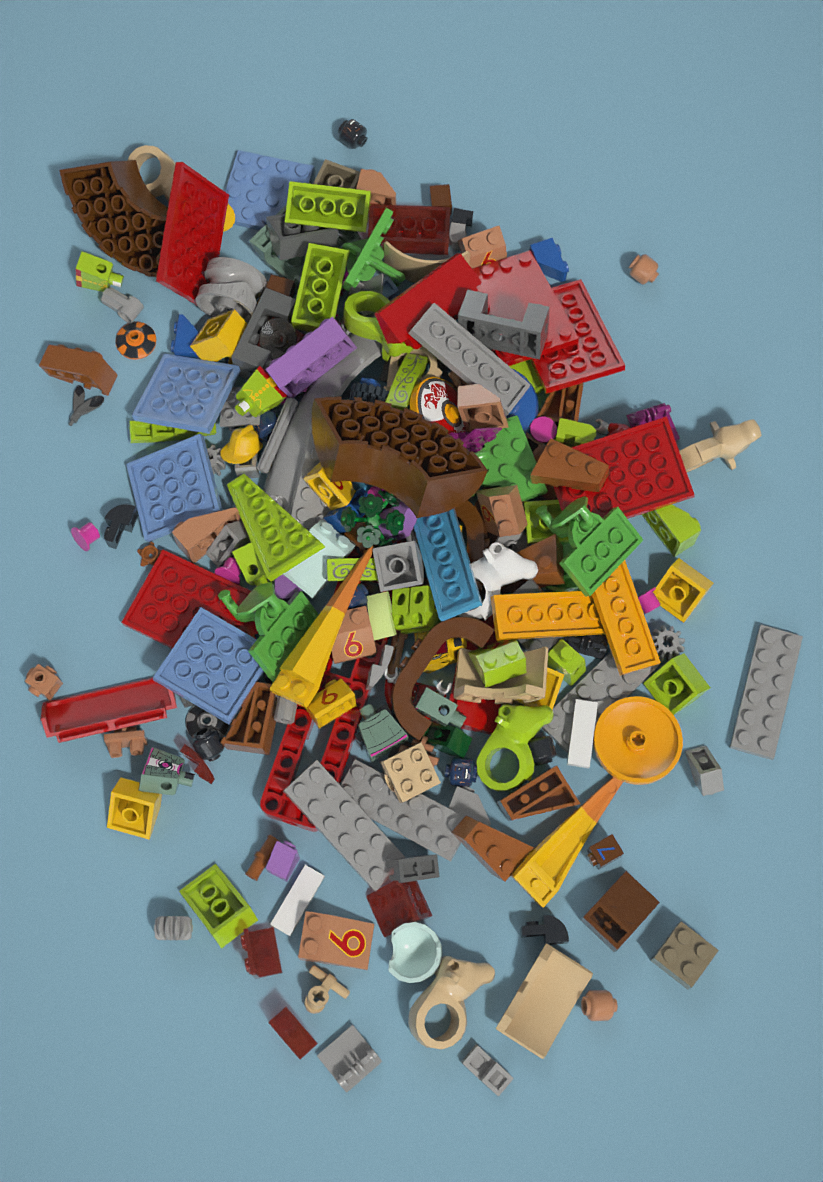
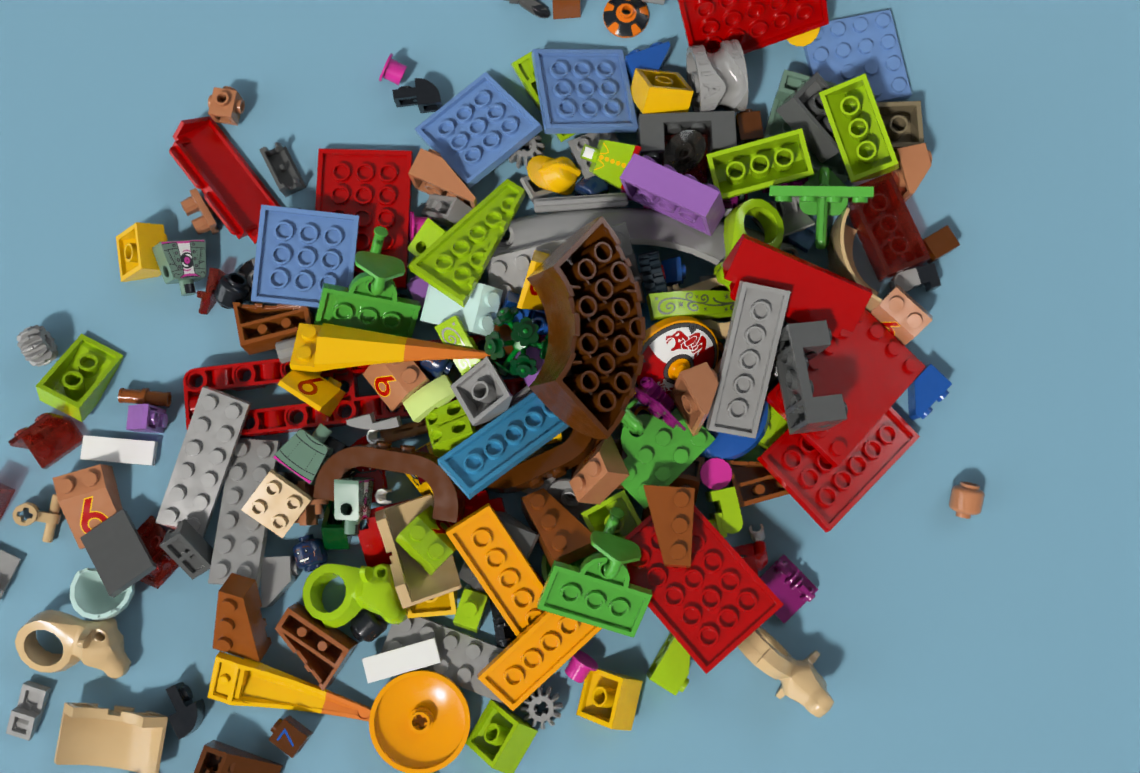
camera: 65 degrees right, 10 degrees up
dark orange plate [137,542,162,567] -> none
black head [338,119,368,149] -> none
white animal [457,542,538,620] -> none
none -> dark grey tile [80,509,157,598]
none -> dark grey hinge [259,142,306,197]

